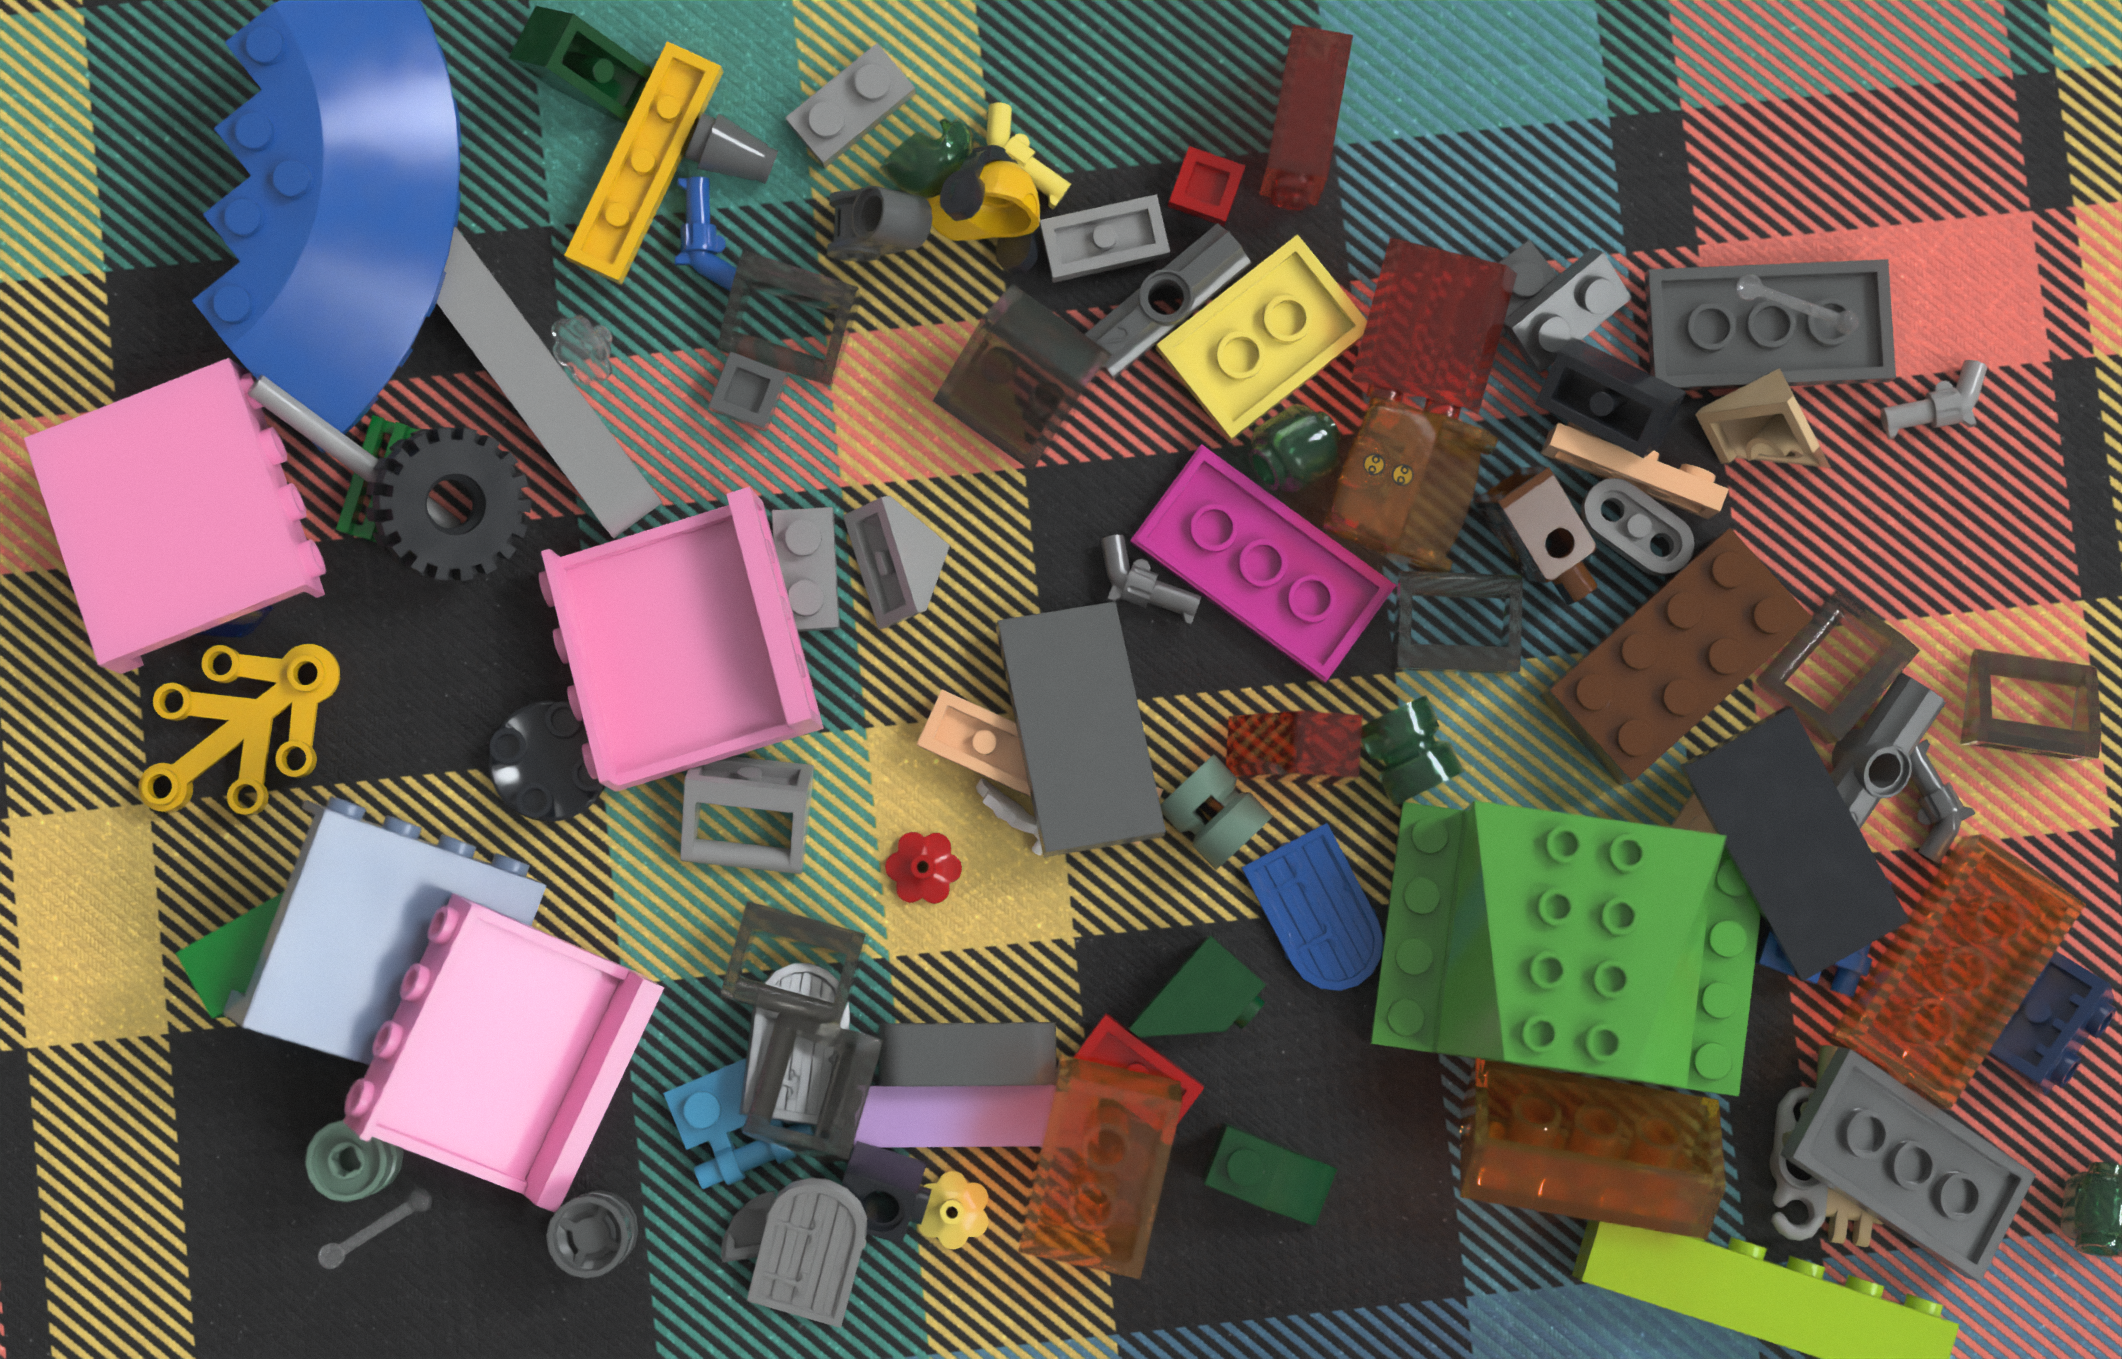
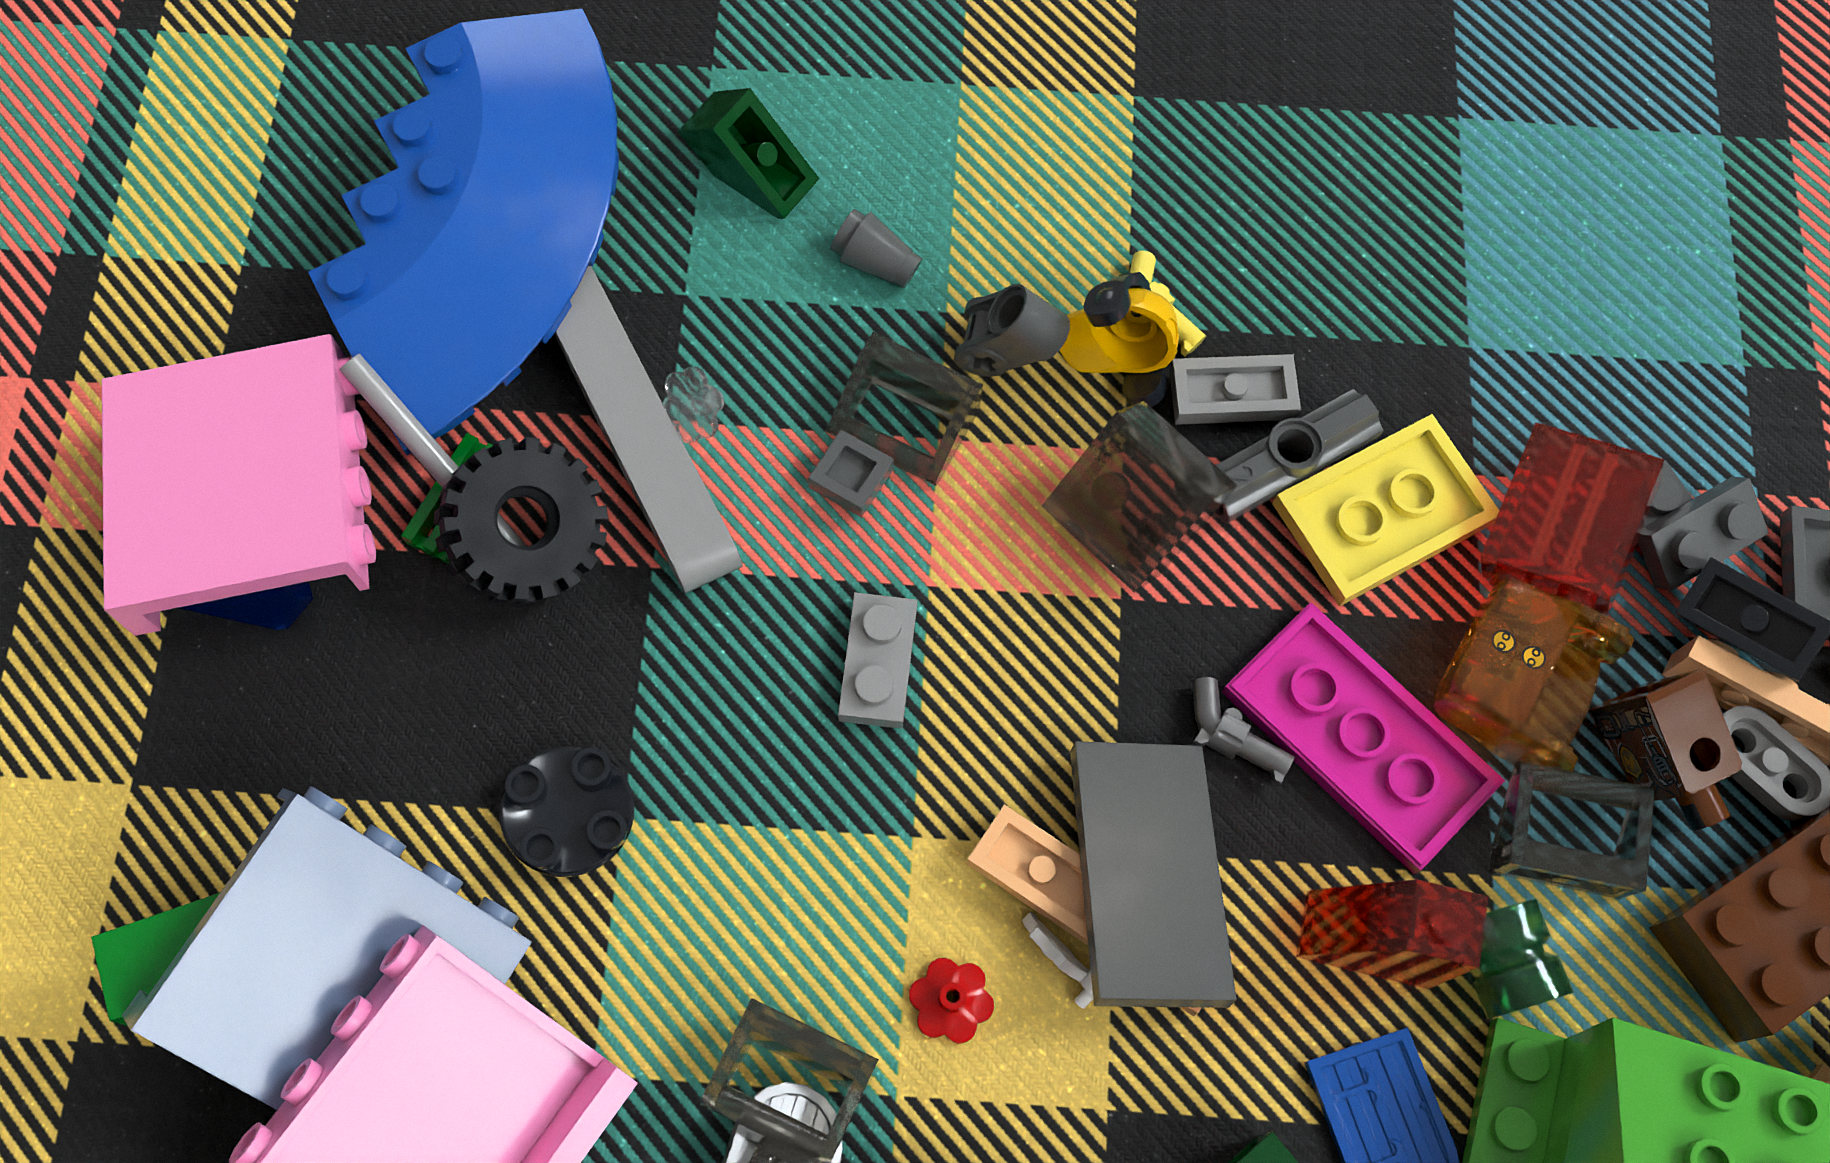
camera: 10 degrees right, 15 degrees down
yellow plant [138,644,340,815] -> none
bright pink panel [539,487,824,792] -> none
yellow plate [564,41,723,285] -> none
blue piece [675,177,742,292] -> none
light grey tile [680,756,814,874] -> none
light grey plate [785,43,916,168] -> none
light grey slope [843,496,950,629] -> none
clear green hair [880,117,974,199] -> none
sand green wheel [1160,754,1273,870] -> none
red plate [1168,146,1245,226] -> none
clear green head [1248,404,1340,494] -> none
clear red brick [1259,24,1353,210] -> none

